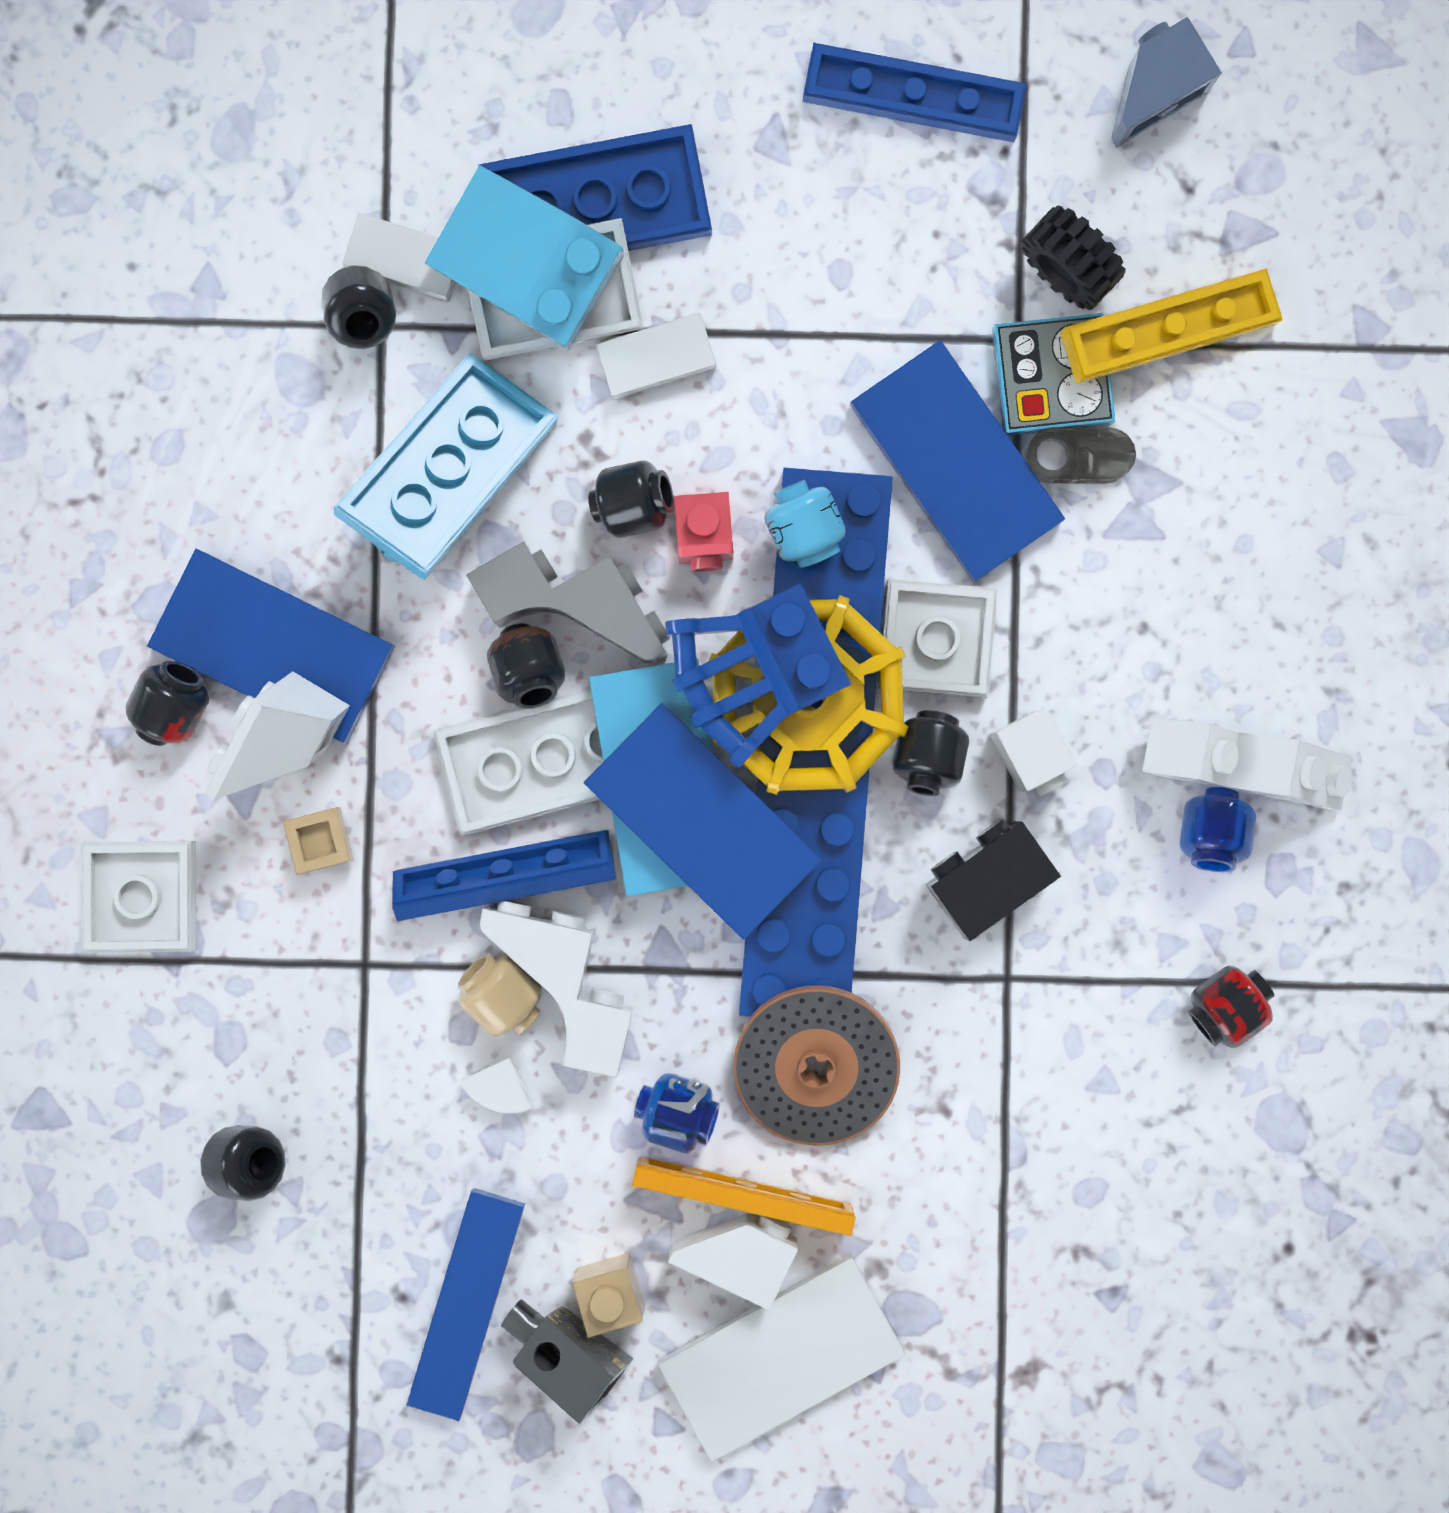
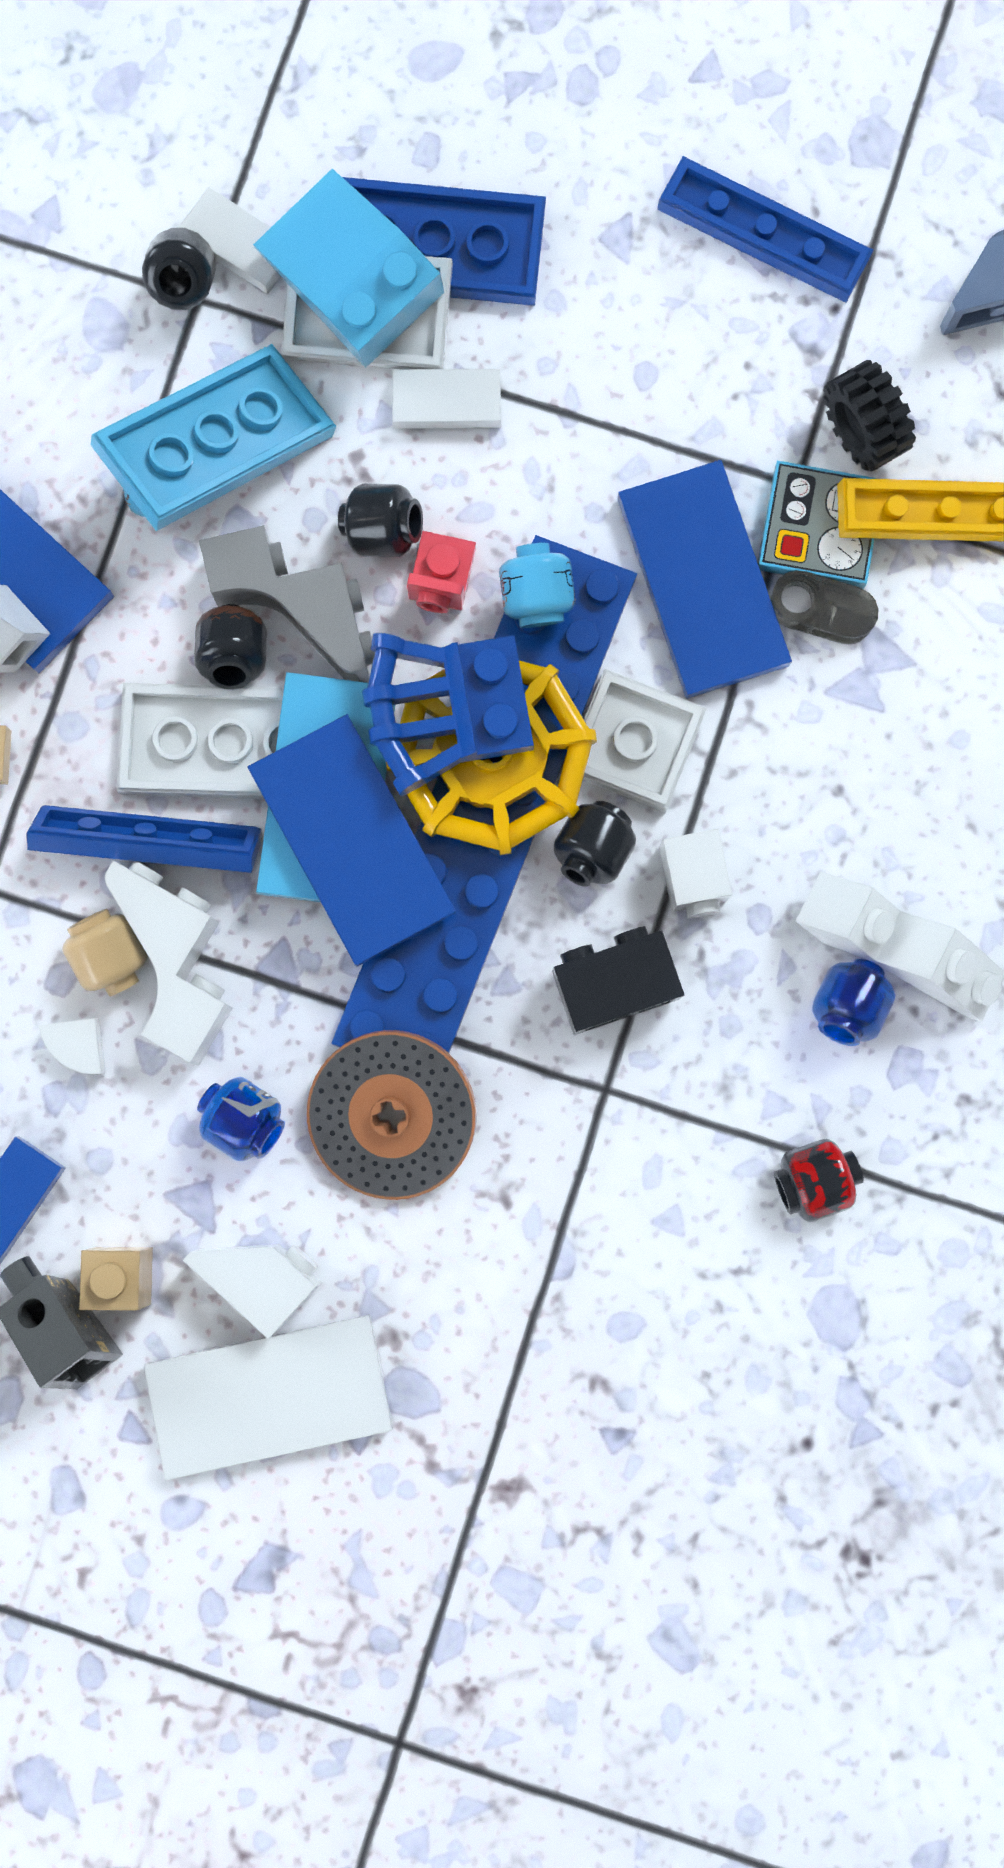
camera: 20 degrees right, 5 degrees down
light orange tile [632,1155,856,1236] -> none

